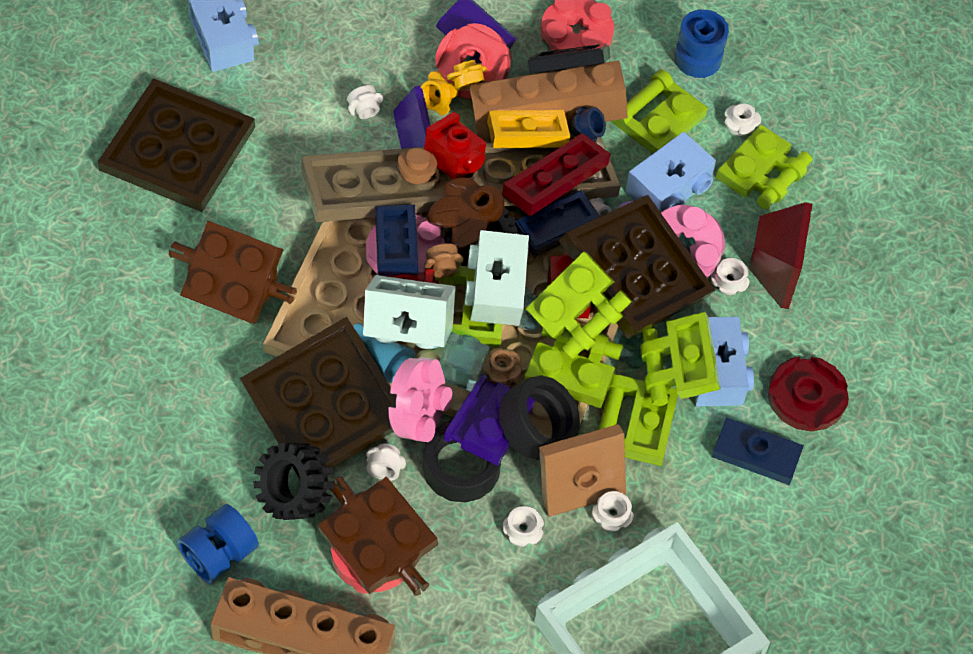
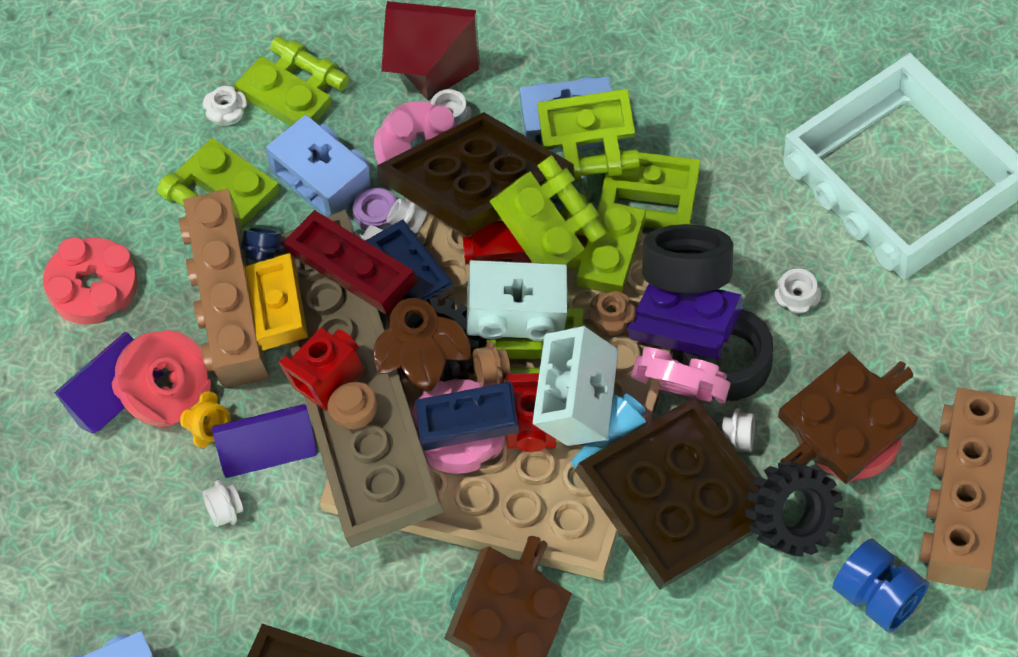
camera: 85 degrees left, 0 degrees up
clear light blue plate [439,332,490,391] -> none
yellow plate [446,60,487,91] -> none
black tile [528,43,611,73] -> none
medium nougat plate [539,424,626,517] -> none
white plate [592,491,634,532] -> none
blue wheel [675,9,729,78] -> none
dark blue plate [712,417,804,485] -> none
dark red tile [768,357,849,432] -> none

